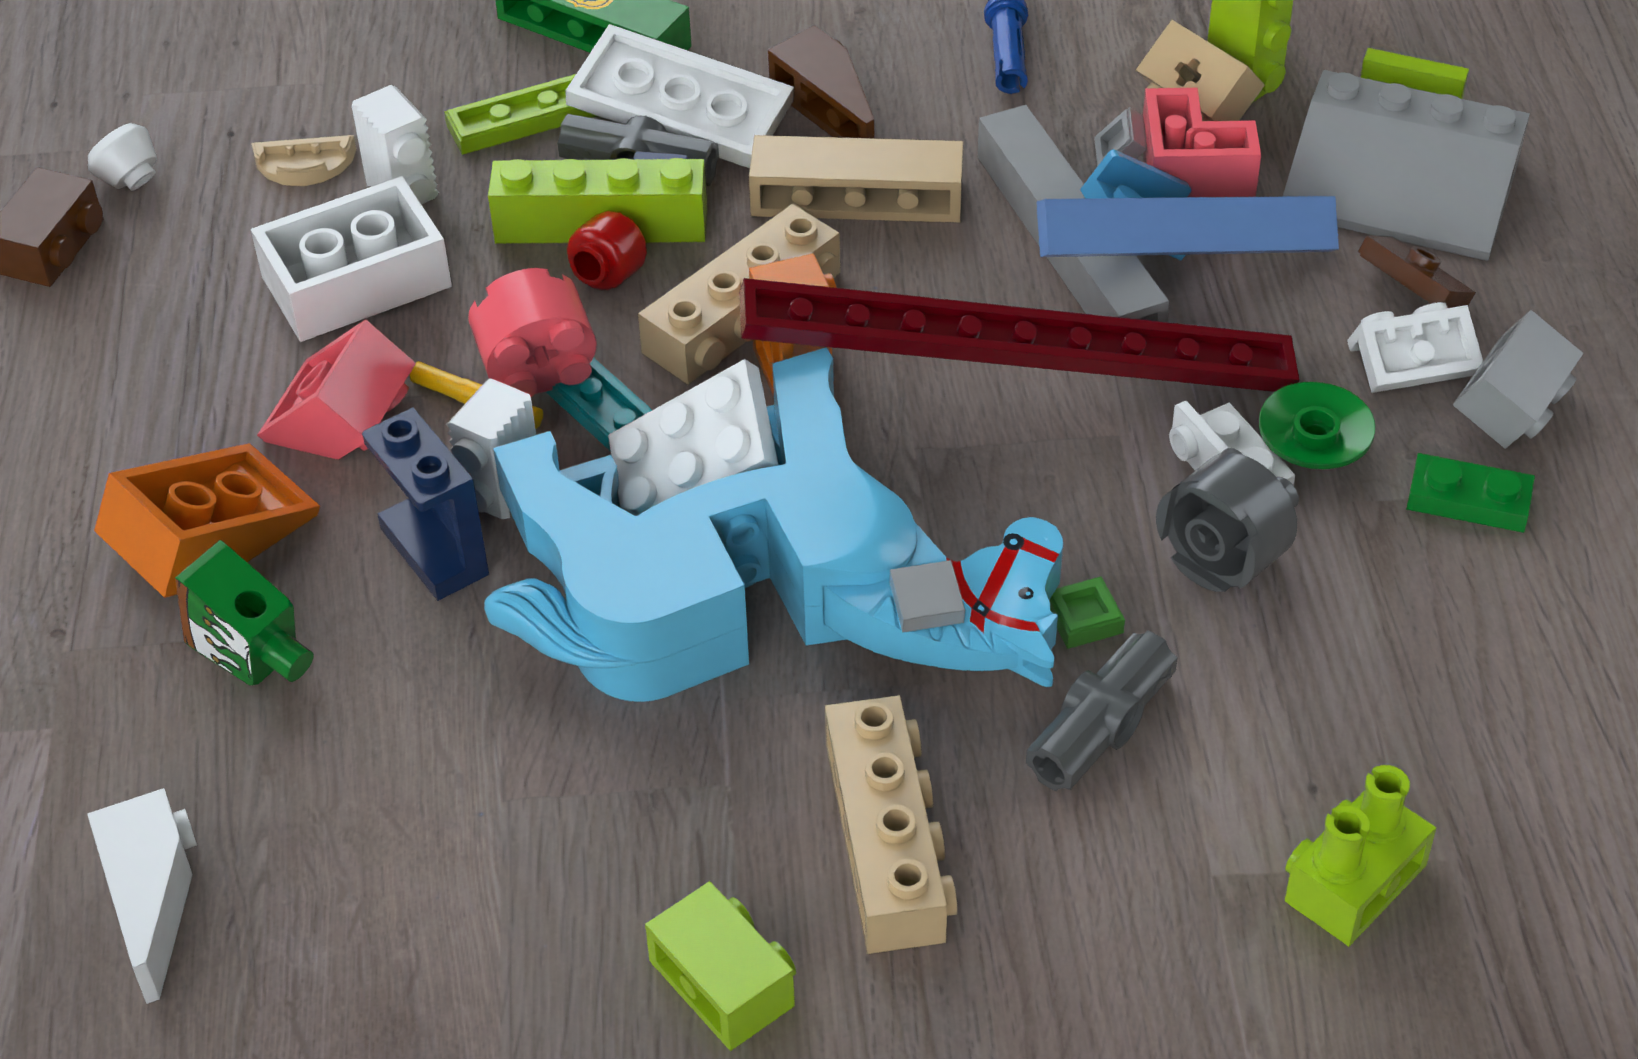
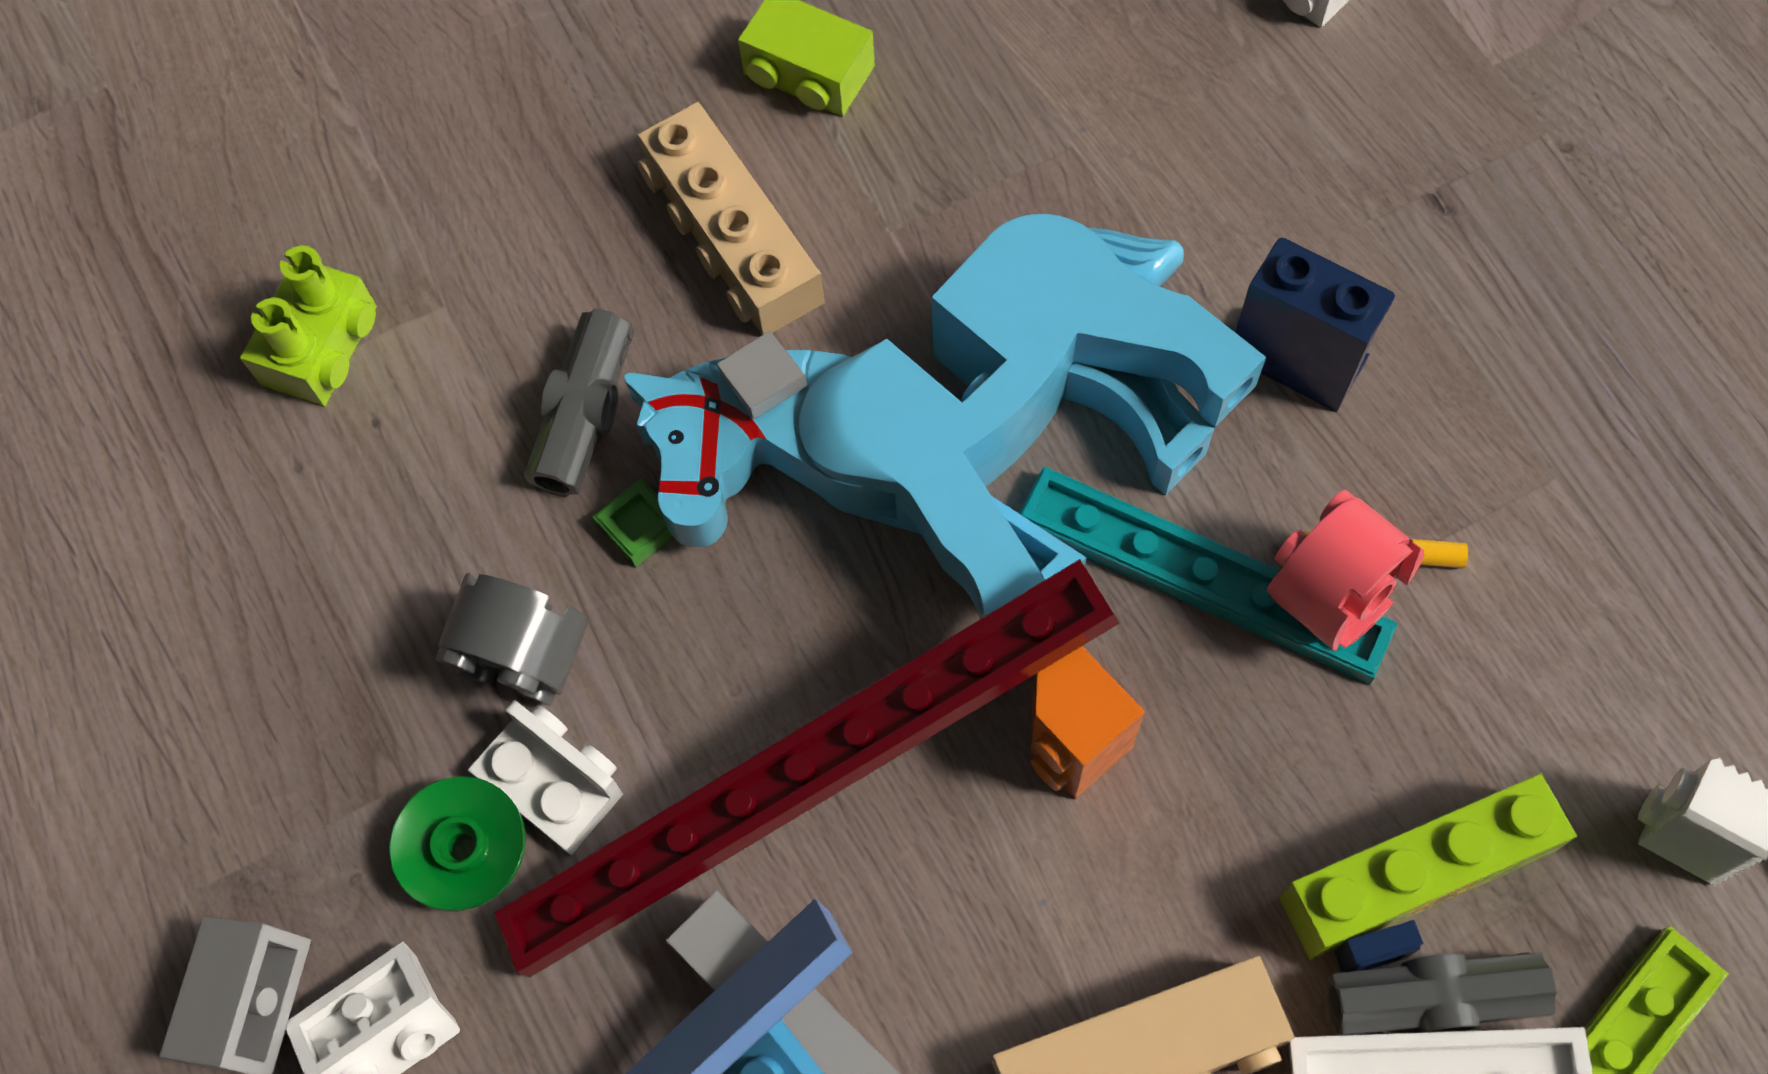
camera: 160 degrees right, 20 degrees up
orange slope [94,443,320,598] -> none
green torso [175,540,314,686] -> none
white brick [251,176,452,342] -> none
coral slope [257,319,416,460] -> none
white brick [446,378,536,519] -> none
red head [567,211,647,291] -> none
white plate [608,359,778,516] -> none
tan brick [638,204,840,384] -> none
green plate [1406,453,1535,533] -> none

